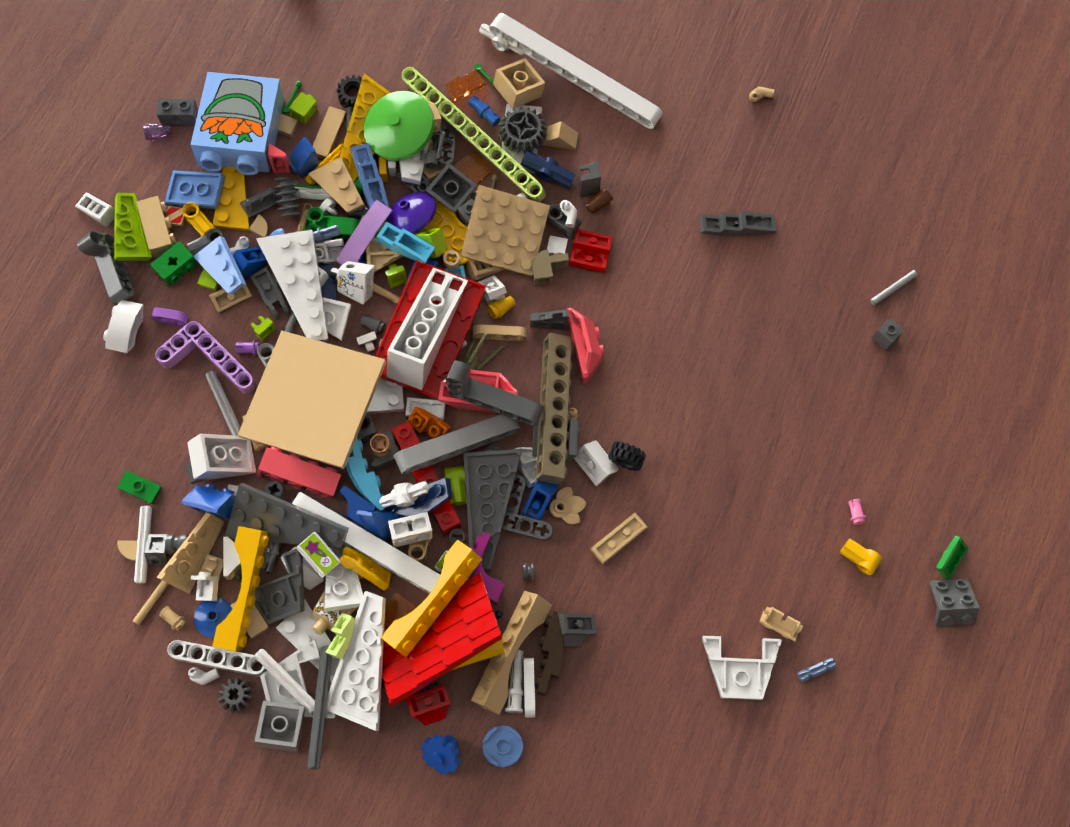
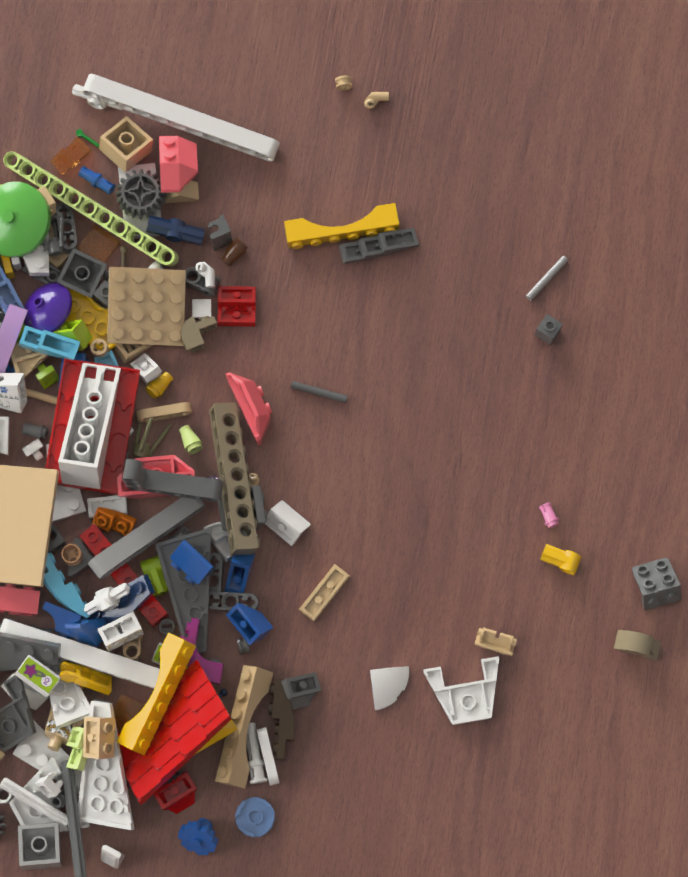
camera: 10 degrees left, 5 degrees up
dark grey wing [530,309,569,330] -> none
tan plate [549,487,587,525] -> none
black tyre [608,441,646,471] -> none
sand blue axle [797,658,836,682] -> none
green plate [936,536,969,580] -> none
none -> white tile [35,772,63,798]
none -> dark grey pin [51,790,66,809]
none -> tan bracket [83,716,115,759]
none -> white slope [101,845,125,869]
none -> coral wedge [159,136,198,193]
none -> blue slope [170,540,215,585]
none -> yellowish green cone [179,425,203,455]
none -> blue slope [226,603,273,645]
none -> yellow arch [284,203,399,249]
none -> dark grey bar [291,381,348,403]
none -> tan bush [335,75,352,91]
none -> white brick [370,666,409,711]
none -> dark tan brick [614,630,661,661]

